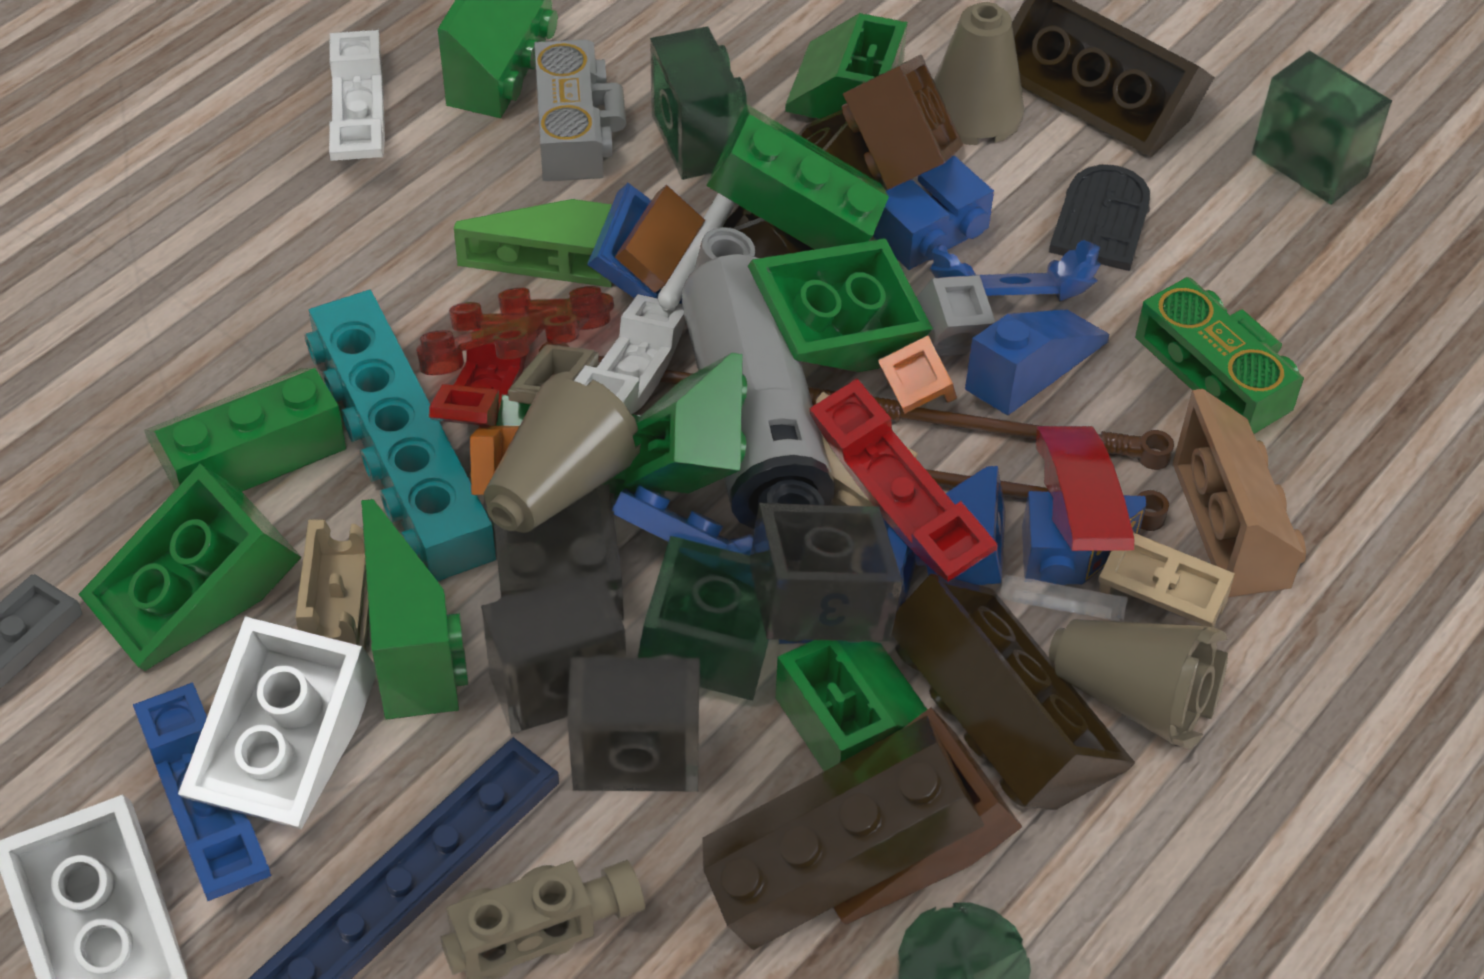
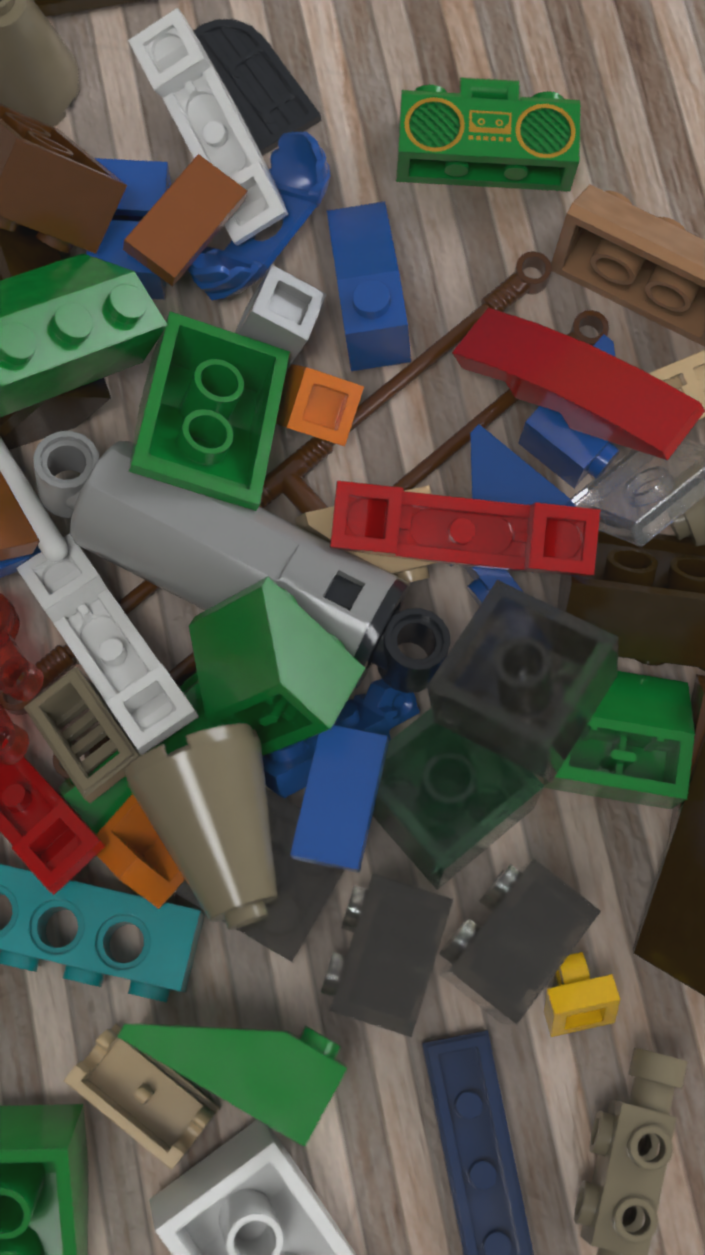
camera: 55 degrees left, 25 degrees up
none -> dark orange tile [123,154,248,287]
none -> white slope [128,8,288,246]
none -> blue tile [290,725,389,873]
none -> yellow tile [544,952,620,1037]

